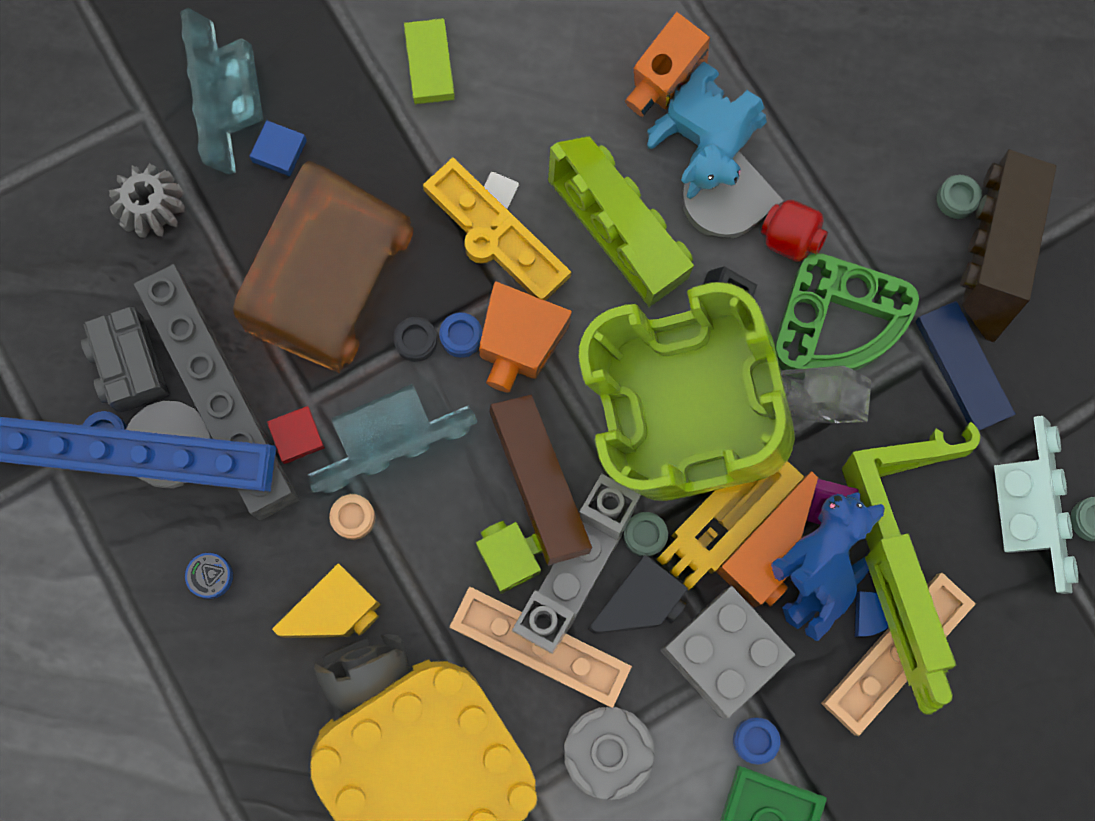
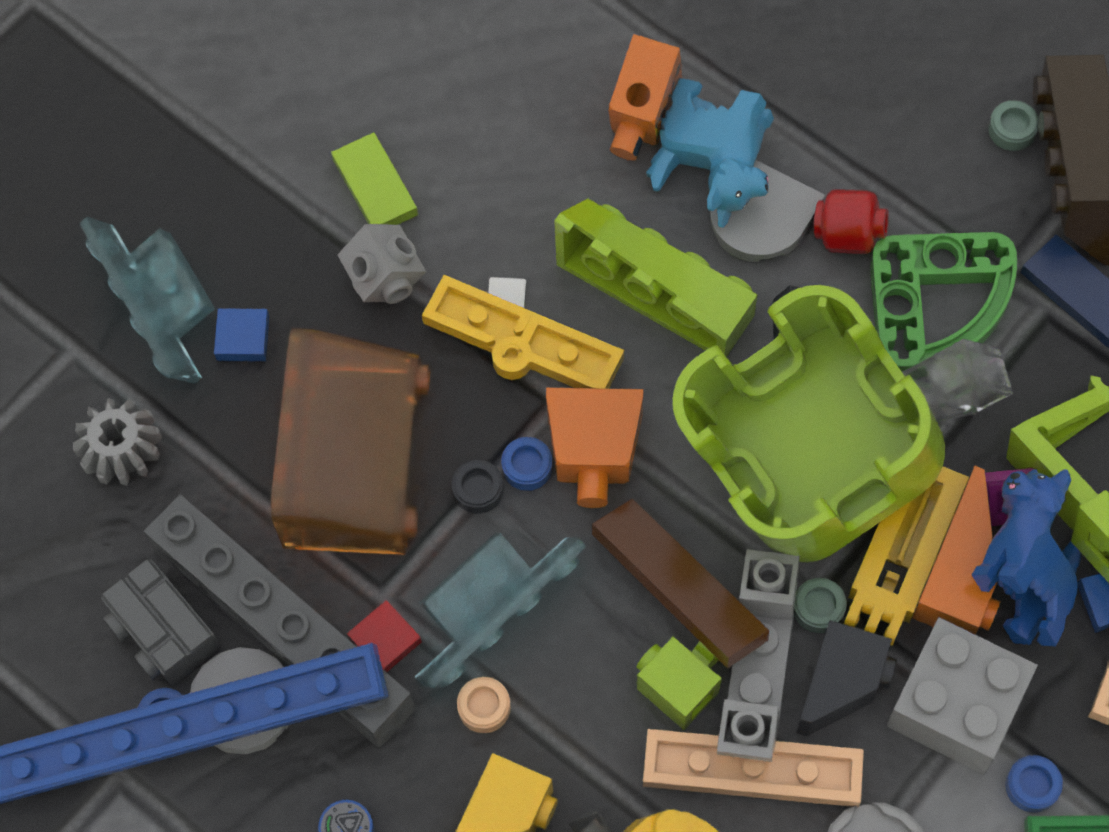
camera: 10 degrees left, 10 degrees down
none -> light grey brick [338,224,426,304]

